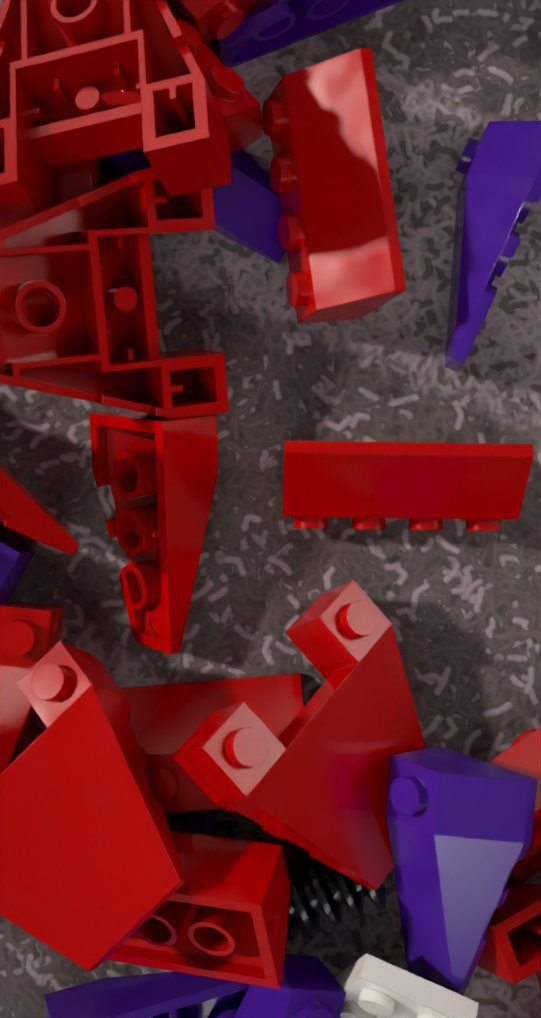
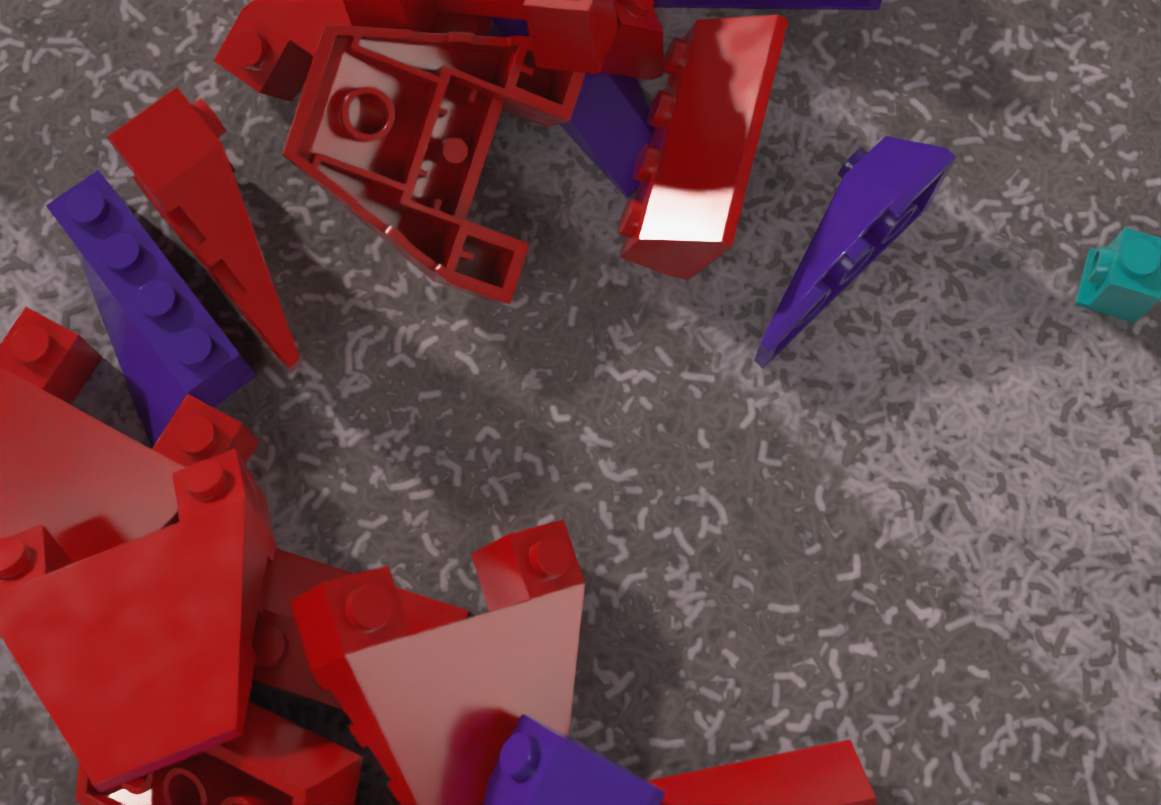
camera: 25 degrees right, 15 degrees down
red wedge [89,411,218,654] -> none
red slope [282,441,534,531] -> none

